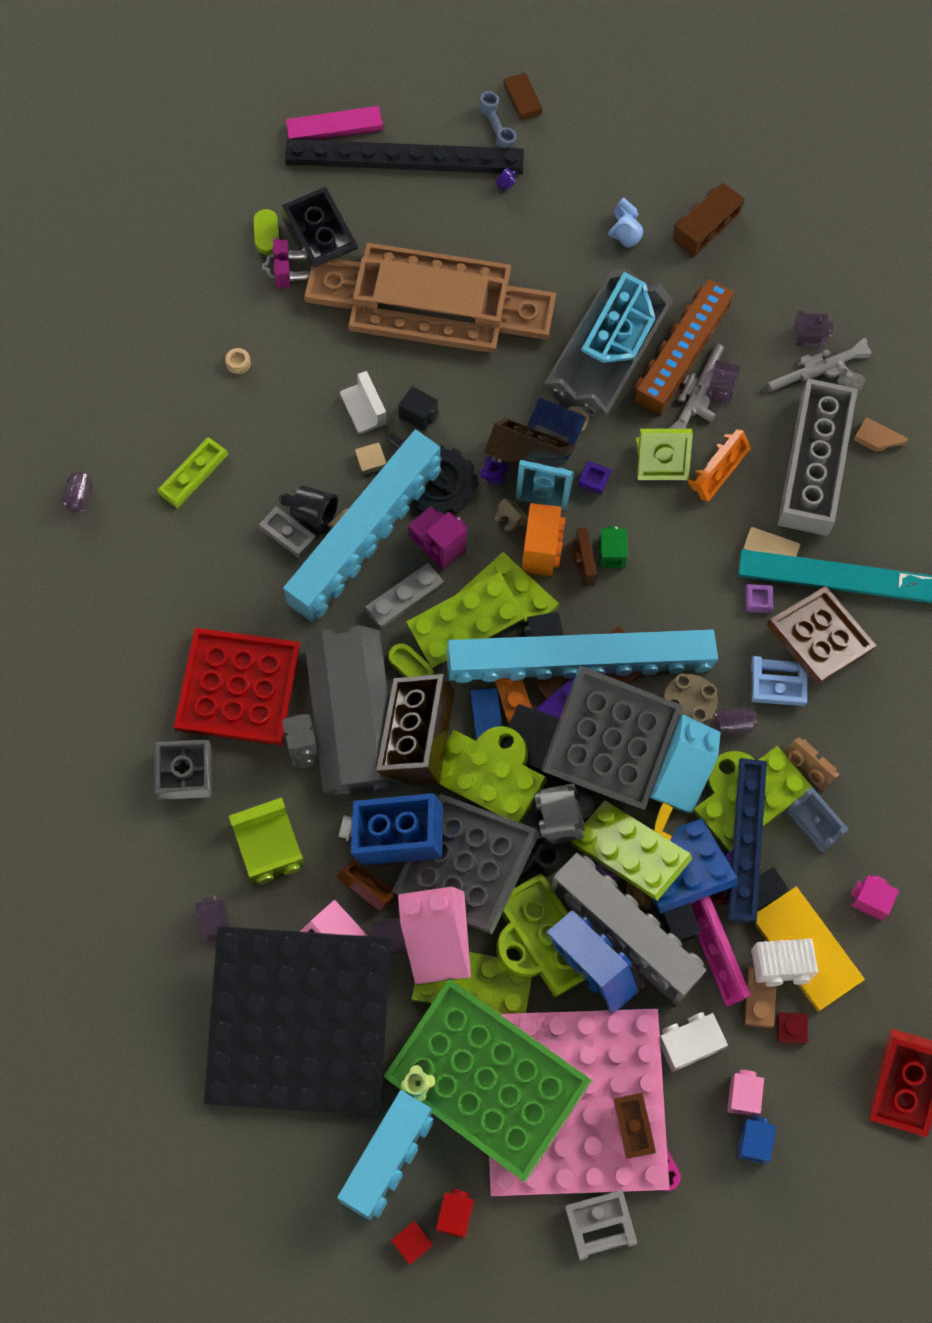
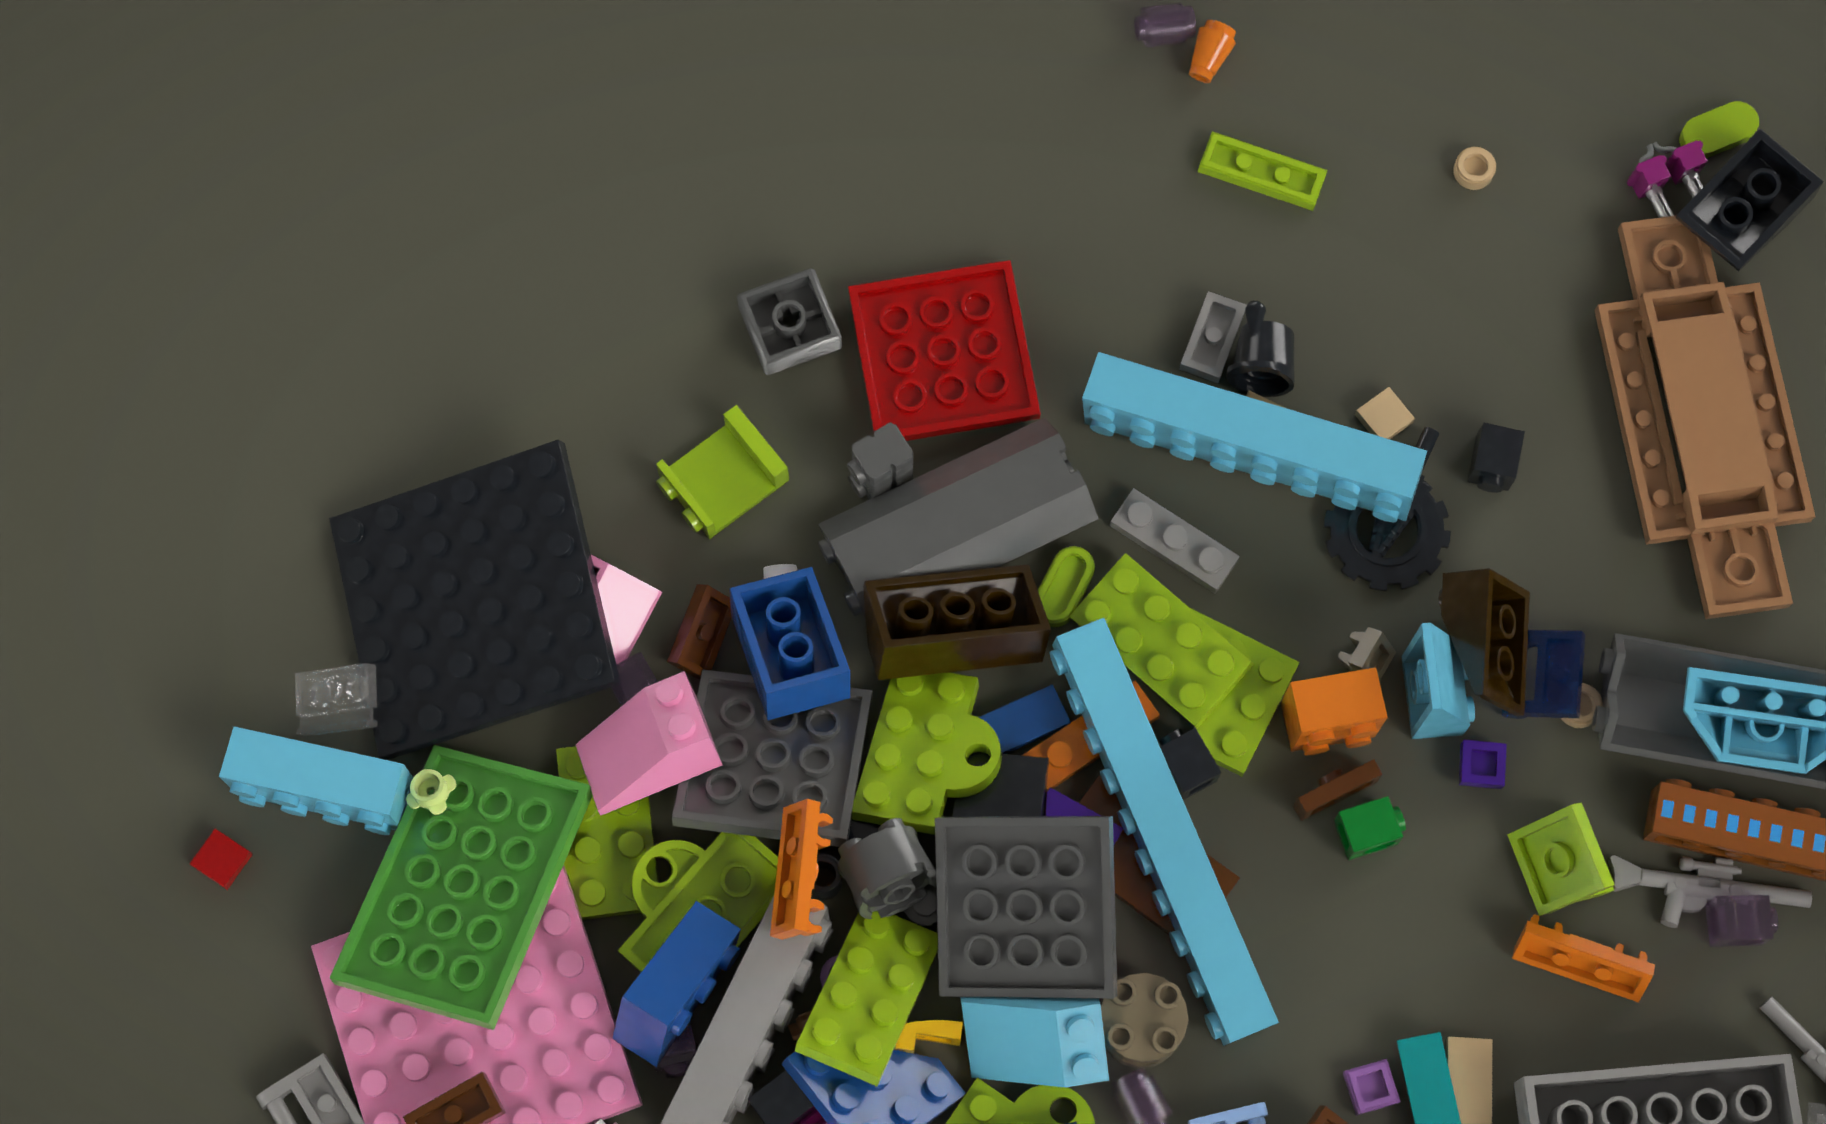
camera: 75 degrees right, 5 degrees up
clear purple brick [196,896,229,942] -> none
white panel [340,371,387,434] -> none
magenta brick [408,506,467,571] -> none
red brick [436,1189,474,1239] -> none
dark purple plate [479,456,509,484] -> none
none -> clear plate [295,663,377,736]
none -> orange plate [770,799,833,940]
none -> orange cone [1188,20,1236,83]

